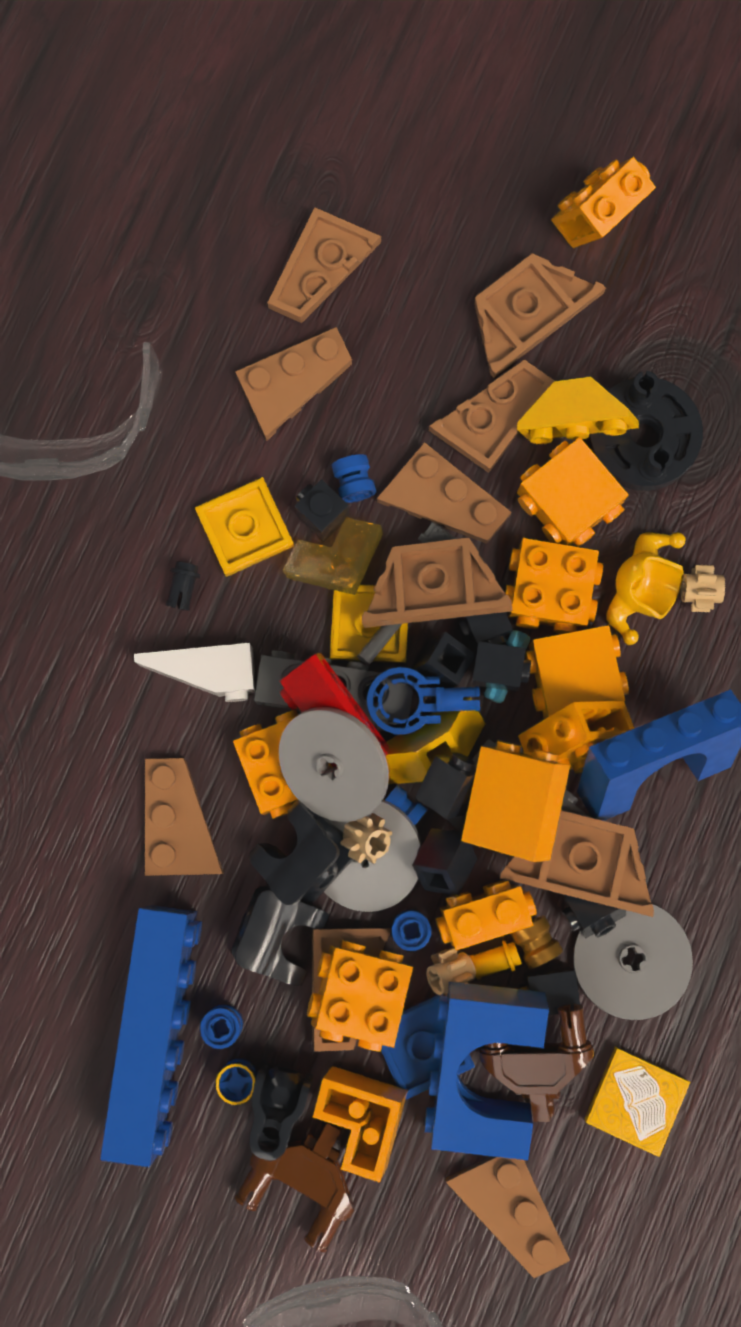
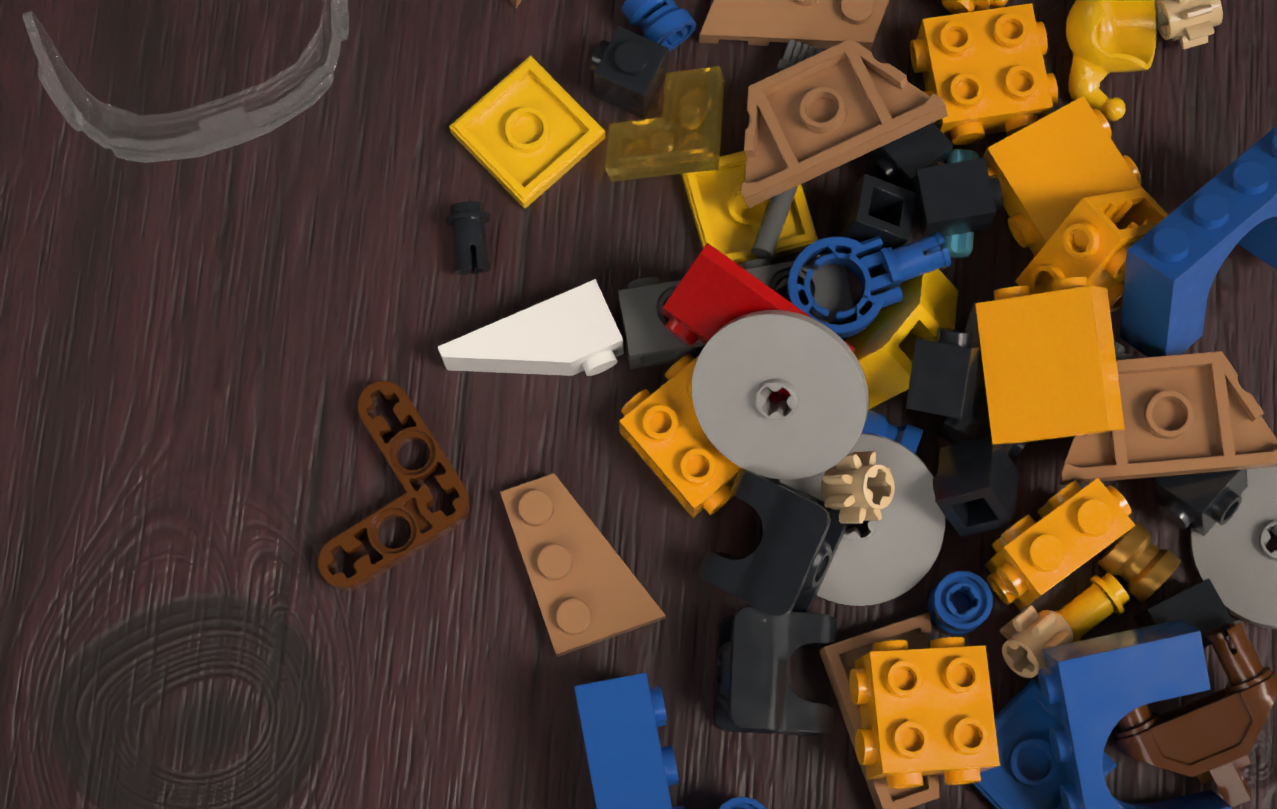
camera: 20 degrees left, 5 degrees down
none -> reddish brown beam [318,381,470,591]

